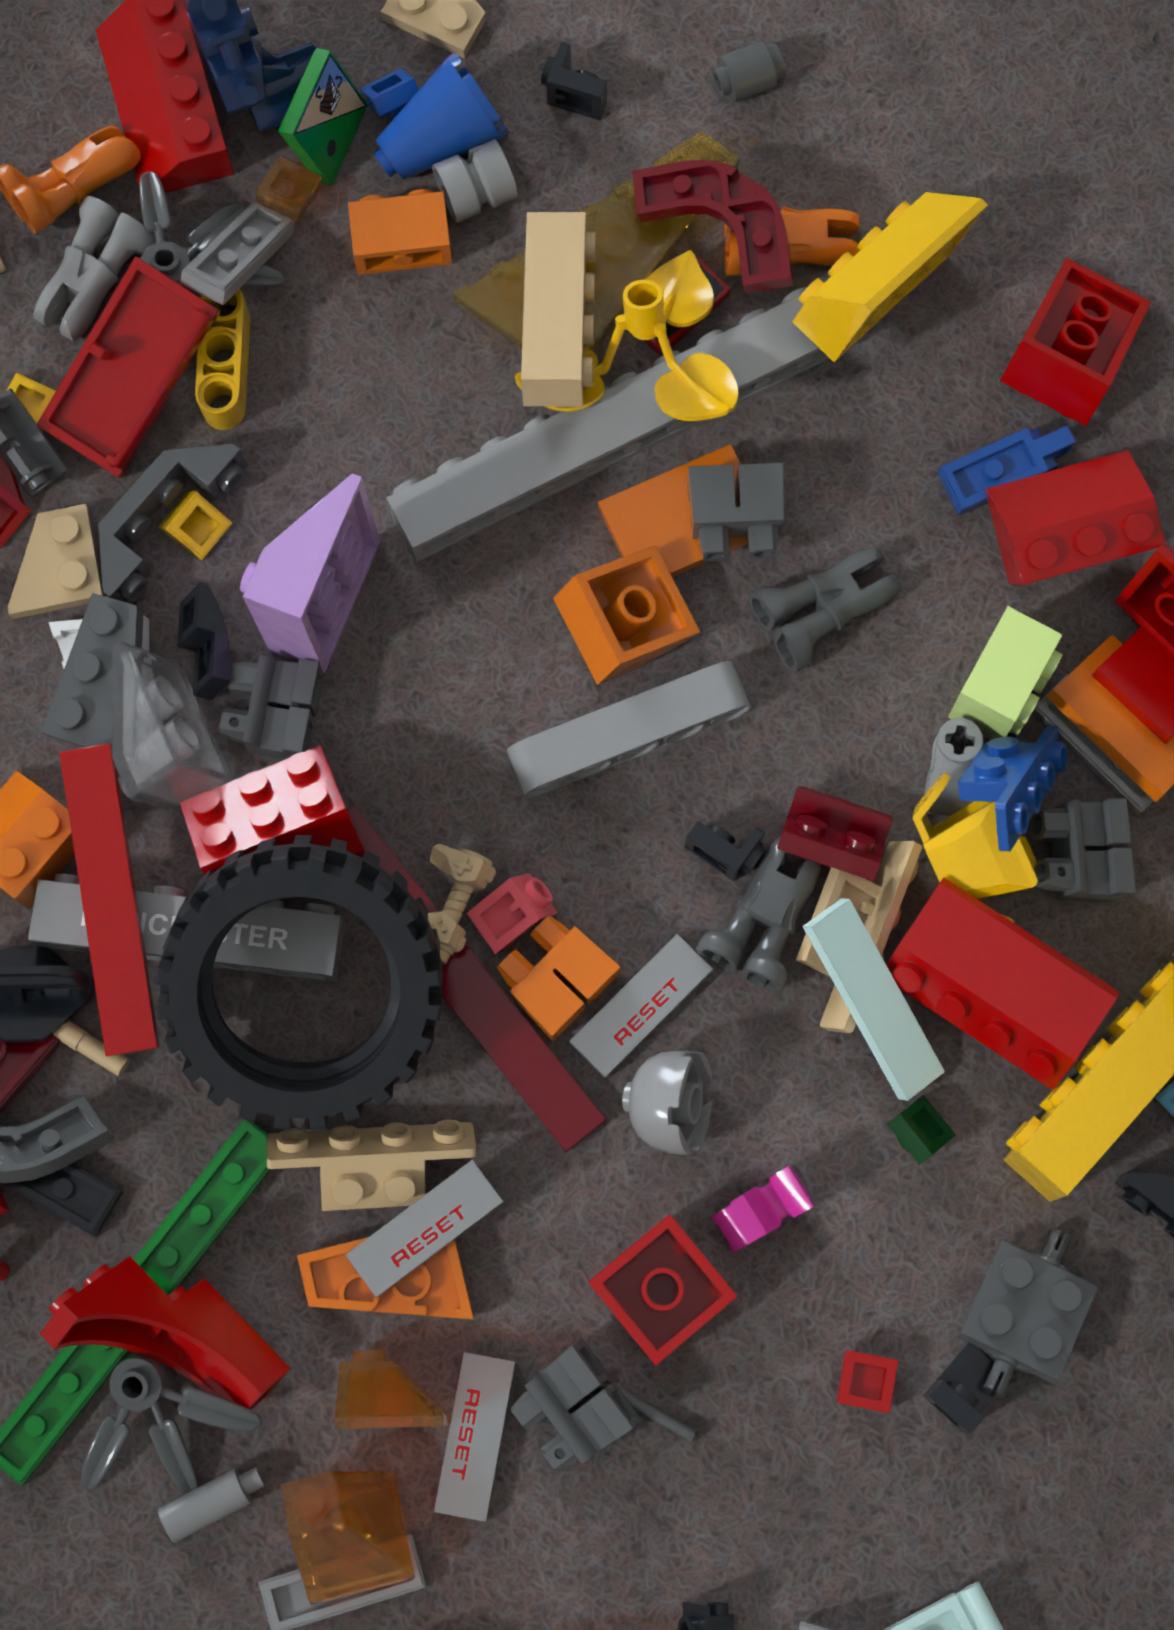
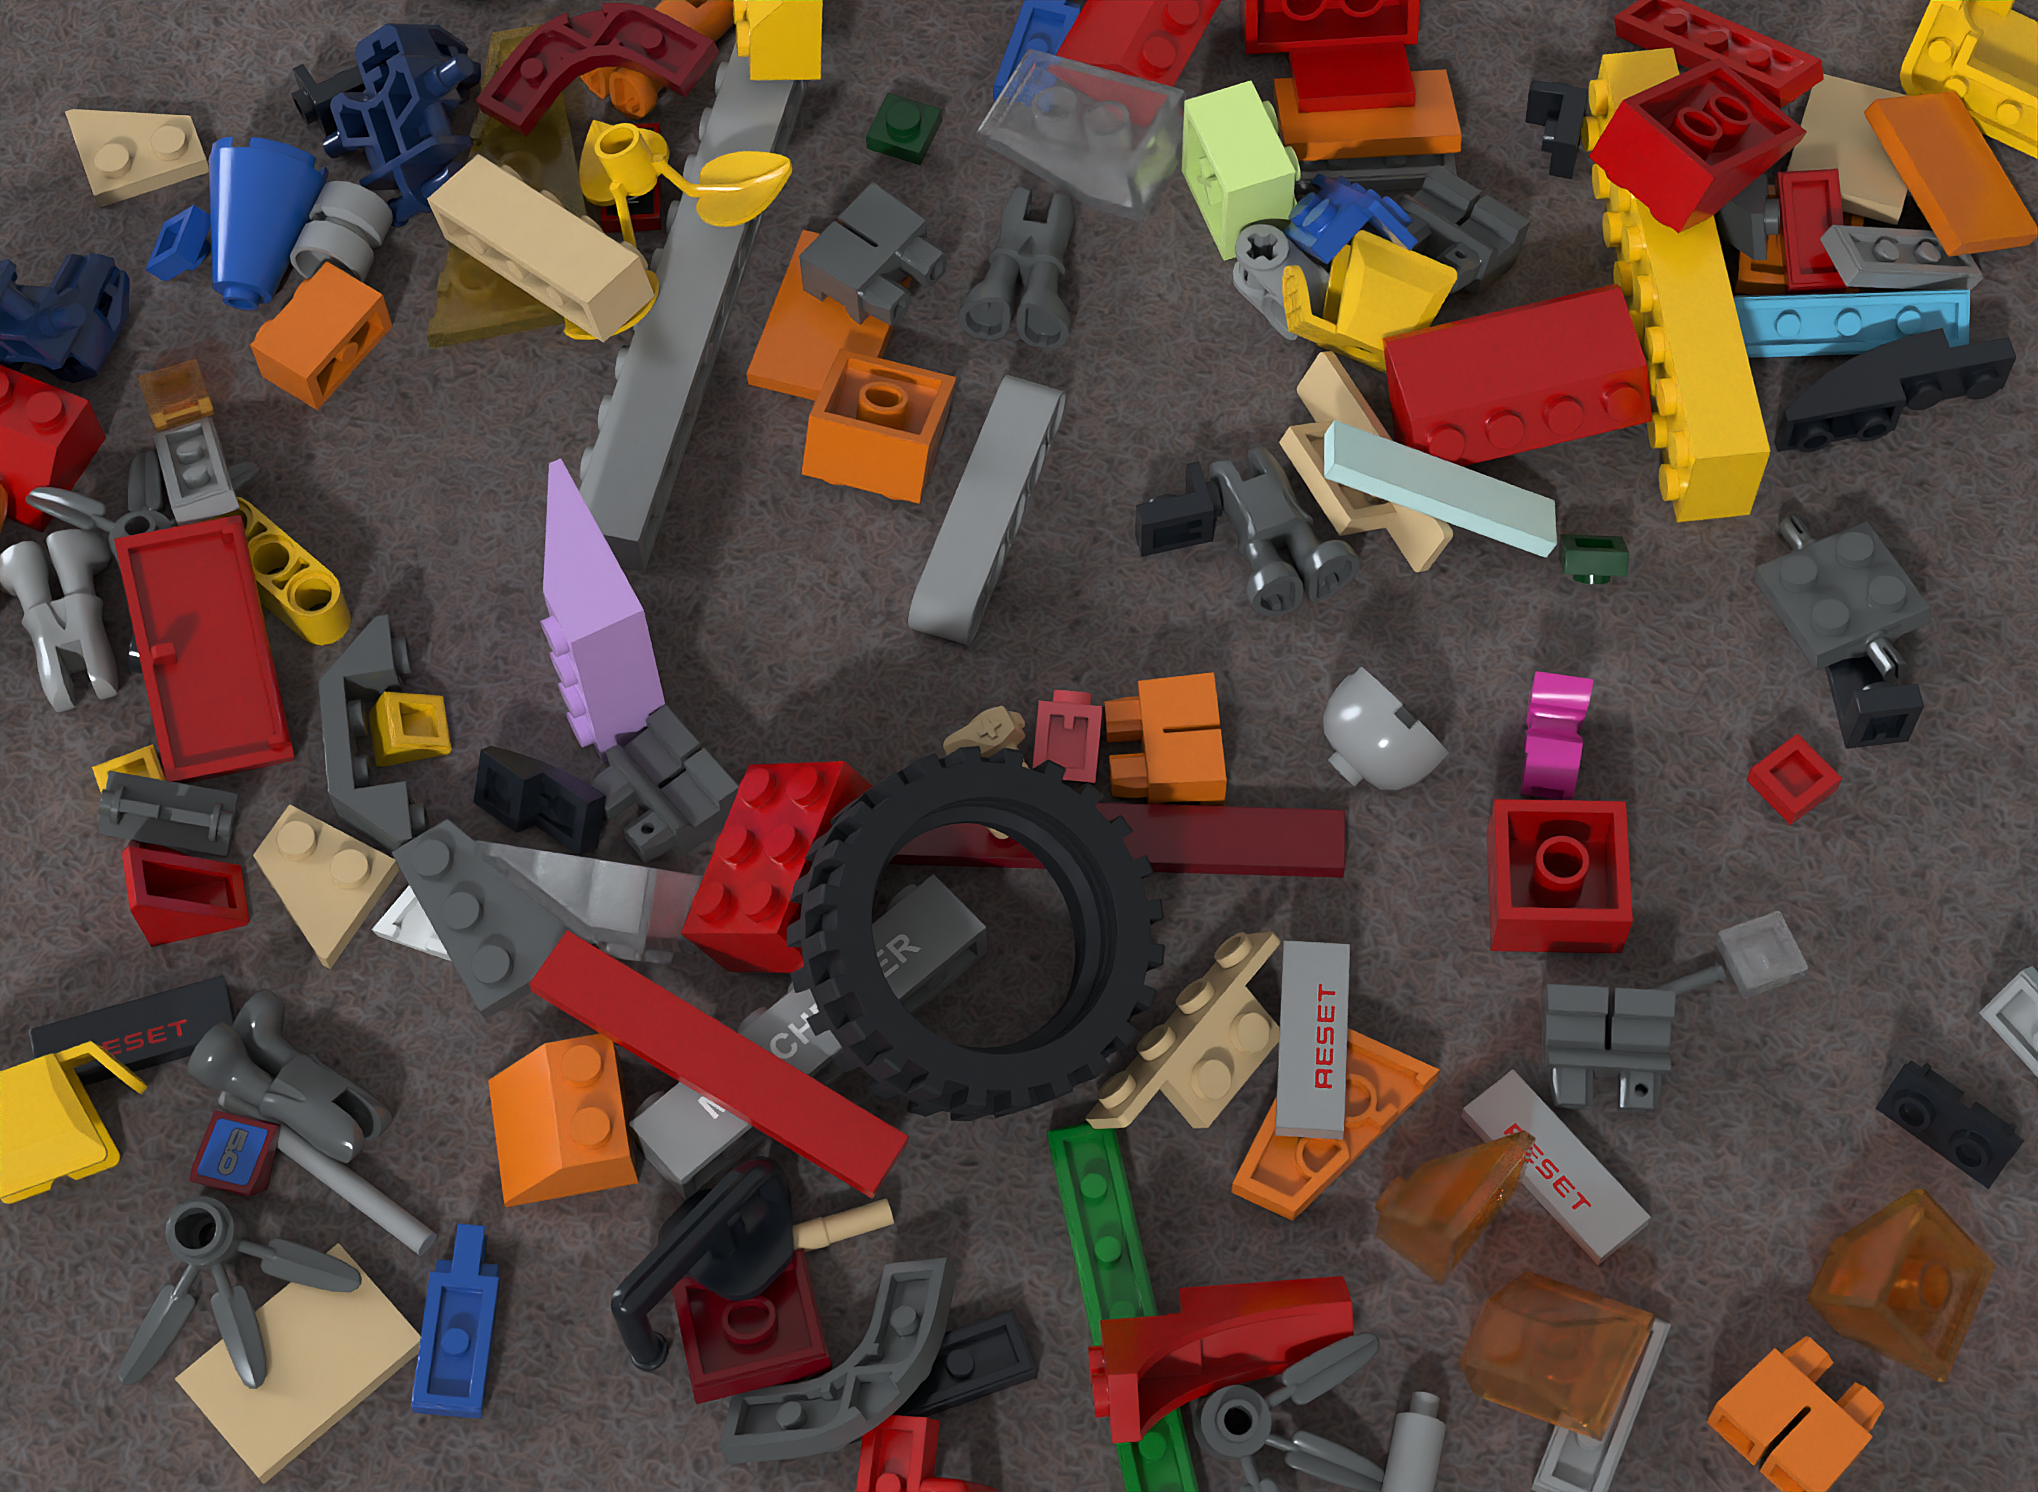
camera: 50 degrees left, 15 degrees down
green tile [278,48,368,186] -> none
light grey tile [569,934,713,1079] -> none
dark red bracket [777,786,893,881] -> none
none -> dark blue piece [323,23,481,228]
none -> dark green plate [866,93,942,166]
none -> clear slope [976,49,1187,222]
none -> clear tile [1715,910,1808,999]

